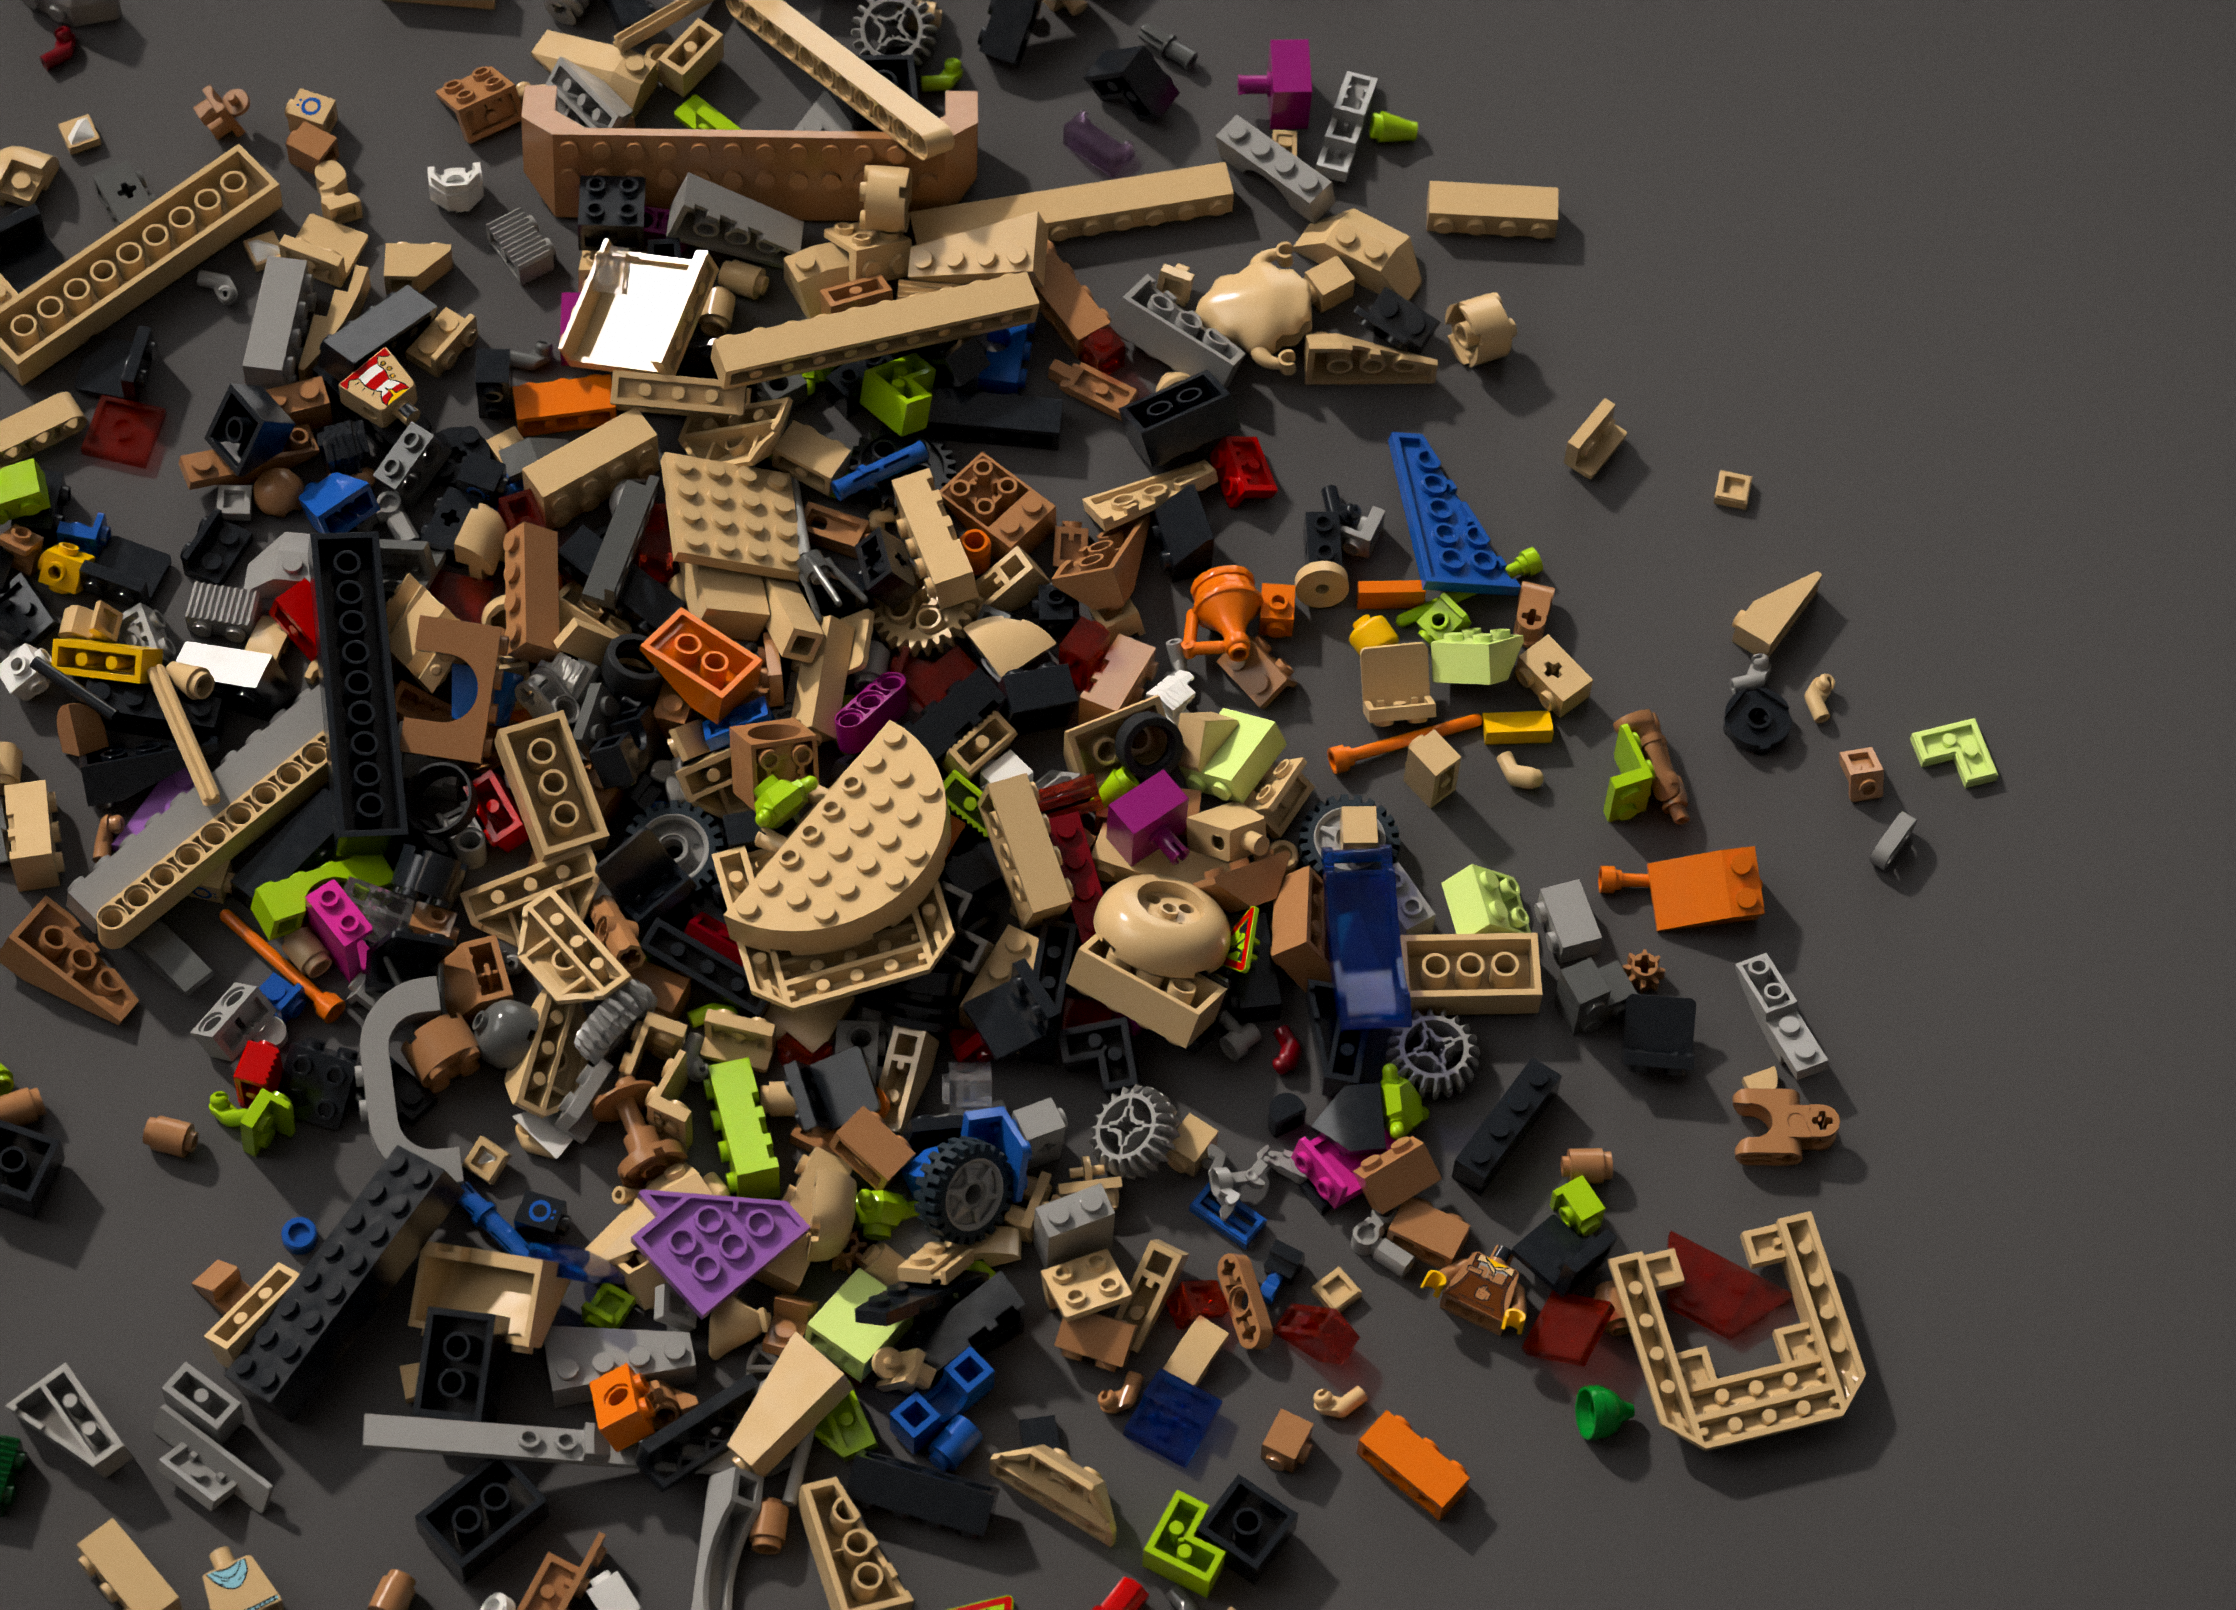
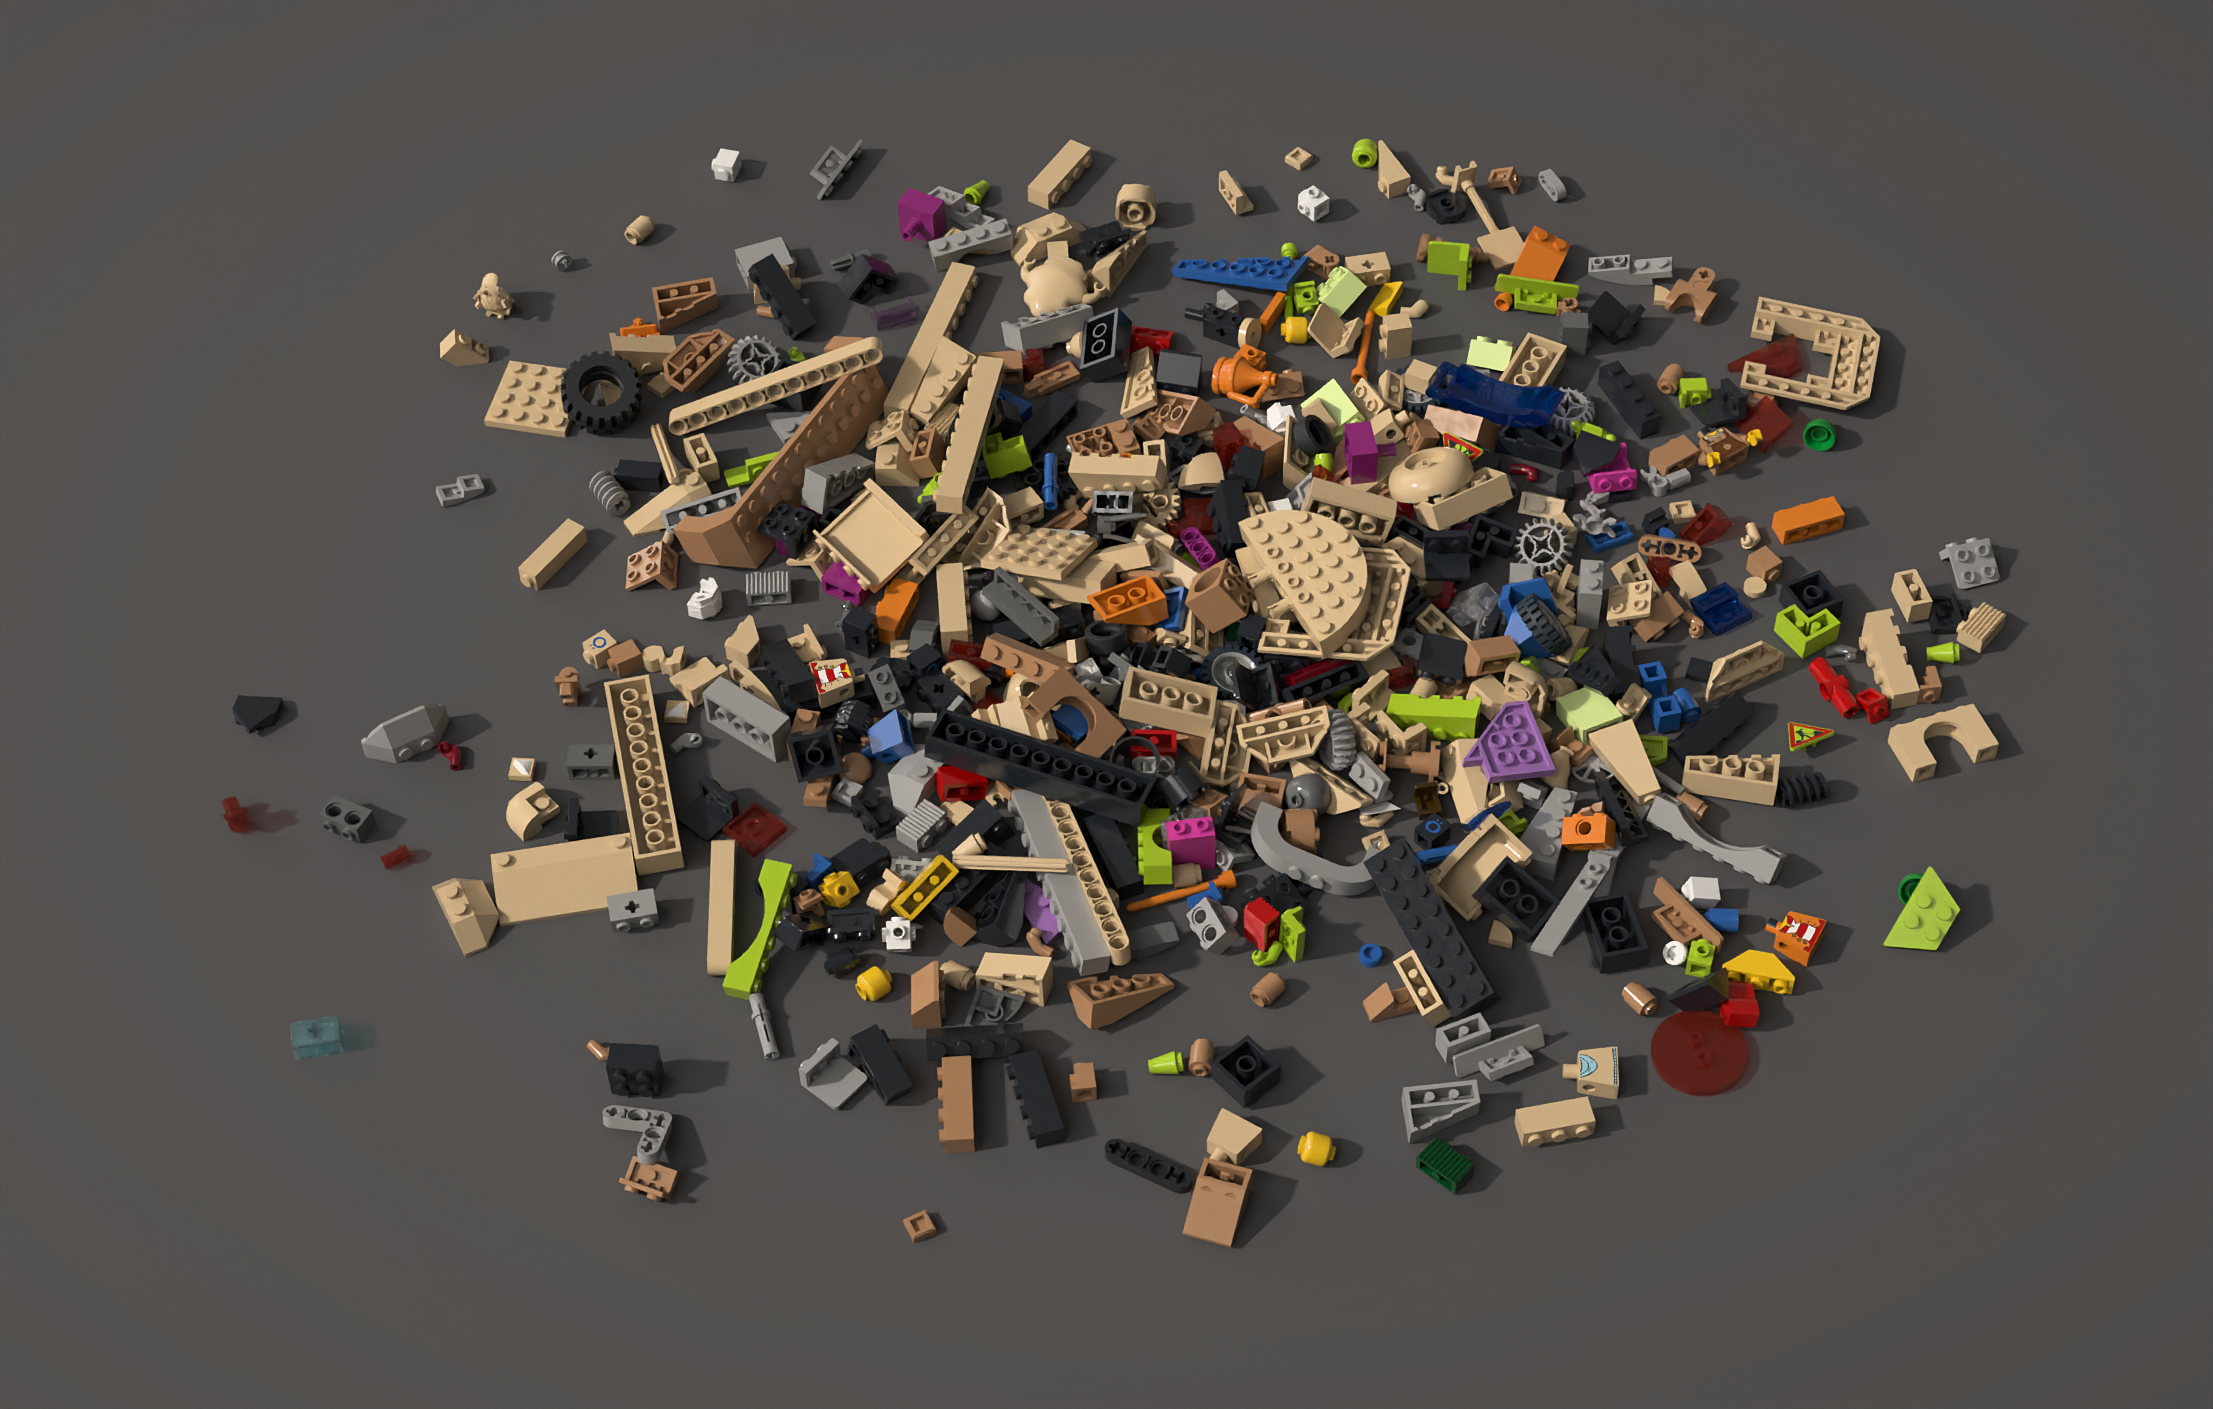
camera: 55 degrees left, 10 degrees down
black bar [30,656,120,722] -> none
clear bracket [592,246,640,295] -> none
lime rock [753,774,819,829] -> none
tan brick [859,165,912,233] -> none
tan plate [897,1242,974,1285] -> none
tan tile [1156,263,1195,307] -> none
medium nougat brick [1353,1136,1442,1215] -> none
light grey brick [1534,879,1602,963] -> none
yellowish green tile [1910,718,1998,788] -> none
none -> white brick [1298,185,1330,222]
none -> lime head [1352,139,1378,168]
none -> tan slope [1378,370,1405,411]
none -> dark brown bracket [1413,782,1442,820]
none -> tan piece [1451,161,1524,271]
none -> lime bracket [1495,274,1579,314]
none -> tan panel [1518,491,1567,519]
none -> tan tile [1743,577,1766,598]

